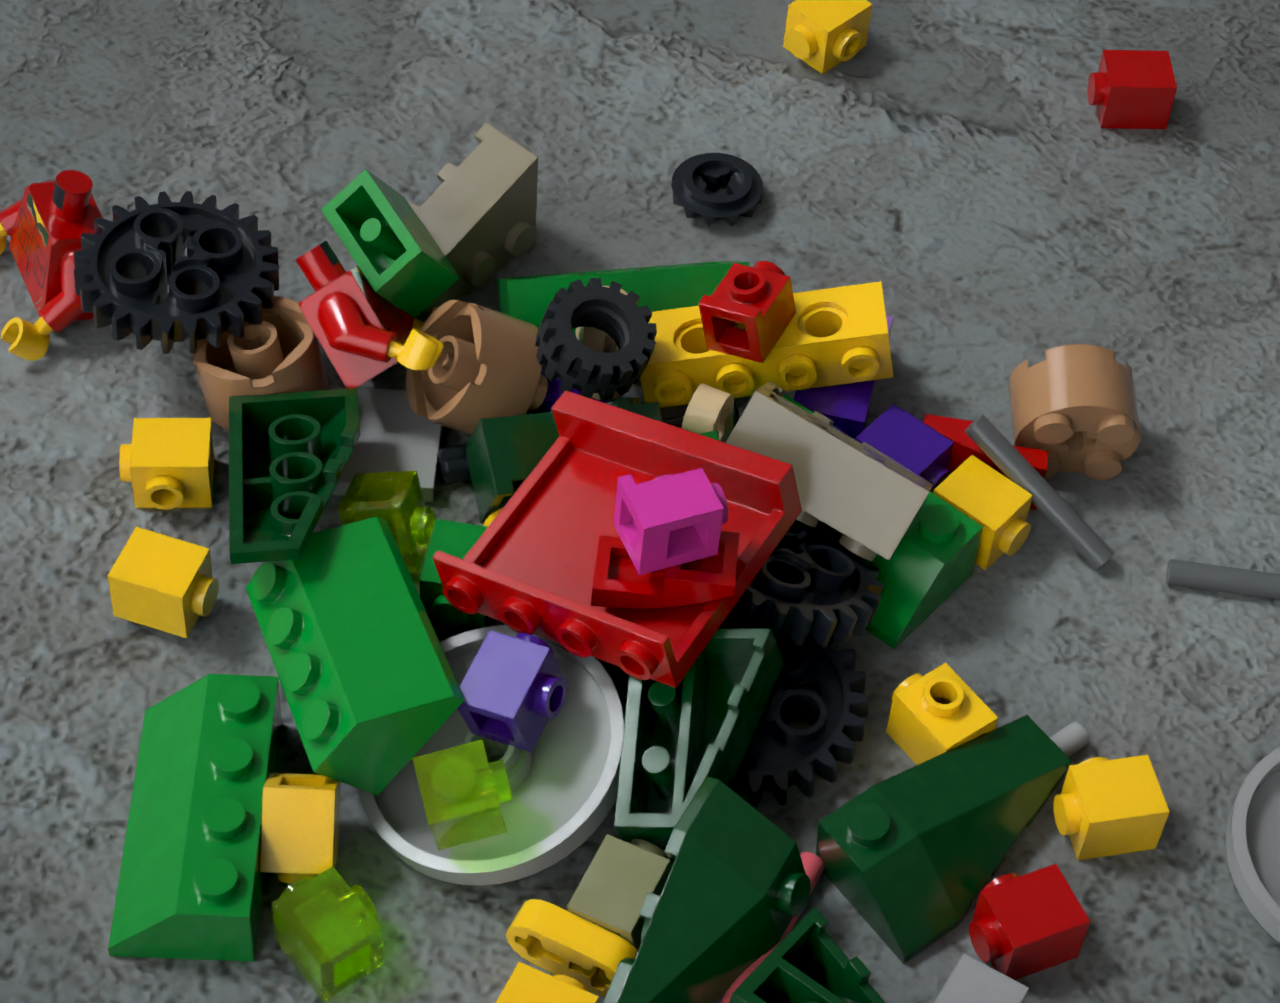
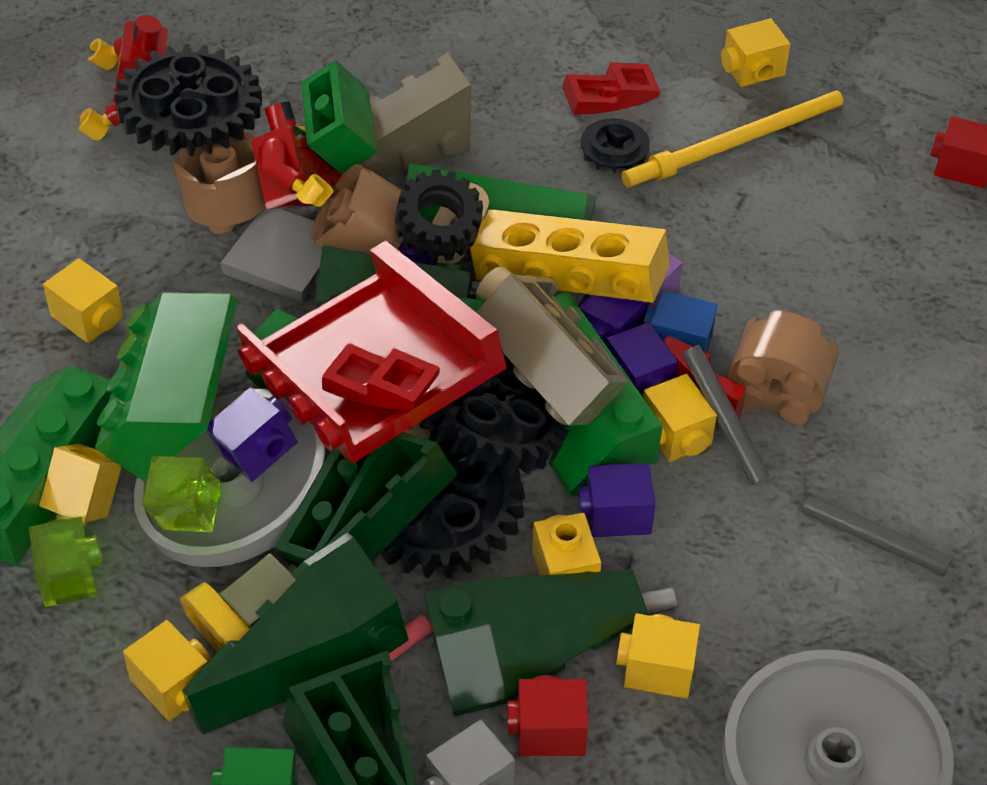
camera: 25 degrees right, 0 degrees up
yellow brick [119,418,215,510] -> none
dark green wedge [229,388,360,564] -> none
clear neon green brick [338,471,436,572] -> none
dark pink brick [613,468,729,575] -> none
red brick [698,261,796,363] -> none
none -> red slope [562,62,660,114]
none -> dark purple brick [578,463,656,537]
none -> yellow bar [621,90,844,188]
none -> blue brick [643,290,718,353]

